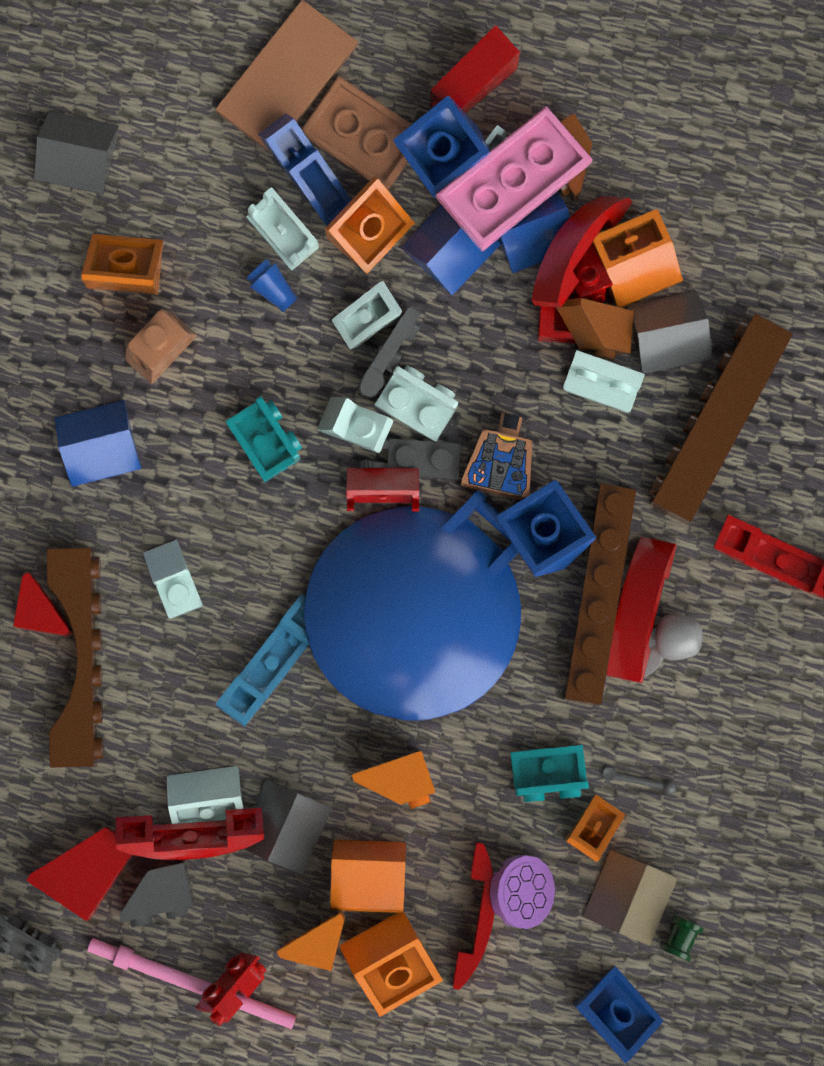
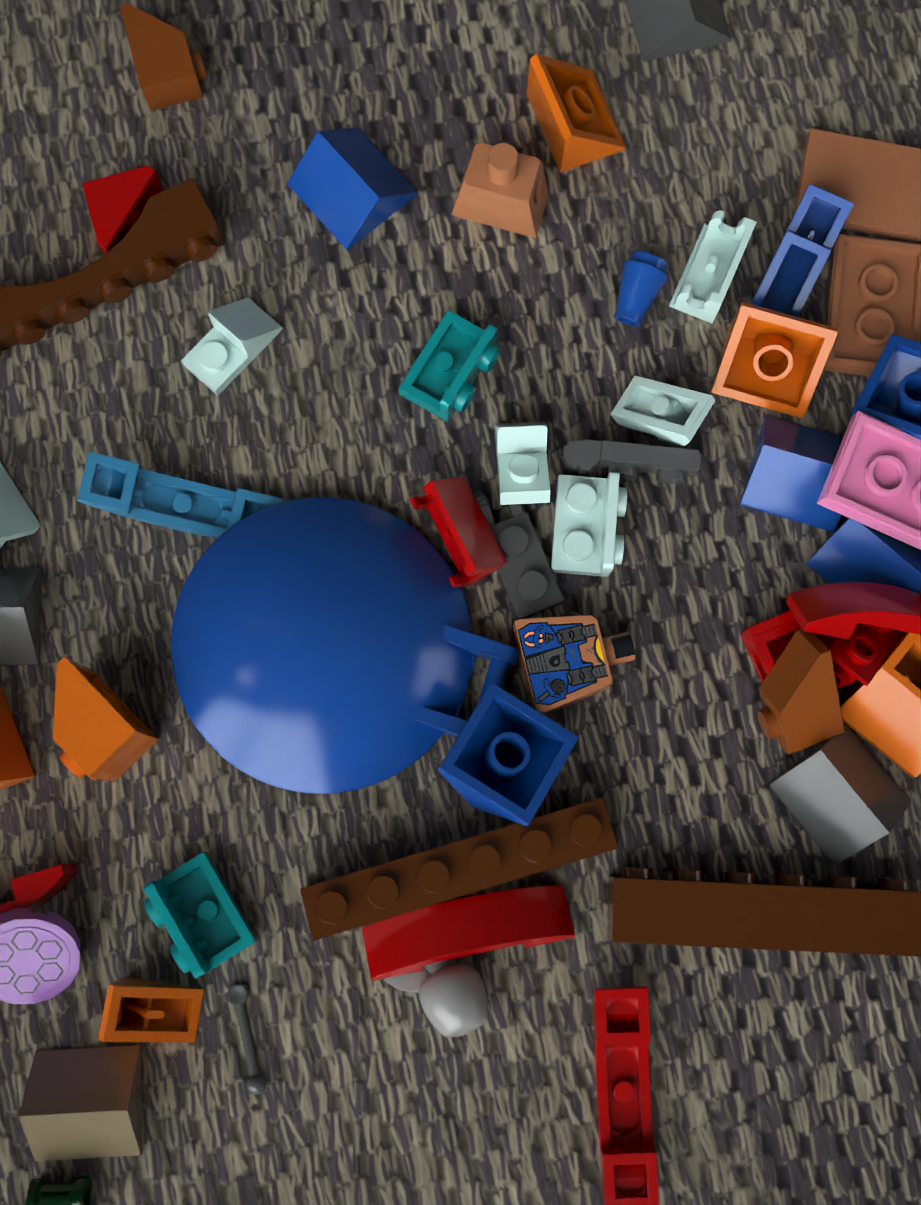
camera: 65 degrees right, 5 degrees down
light aqua bracket [563,350,645,413] -> none

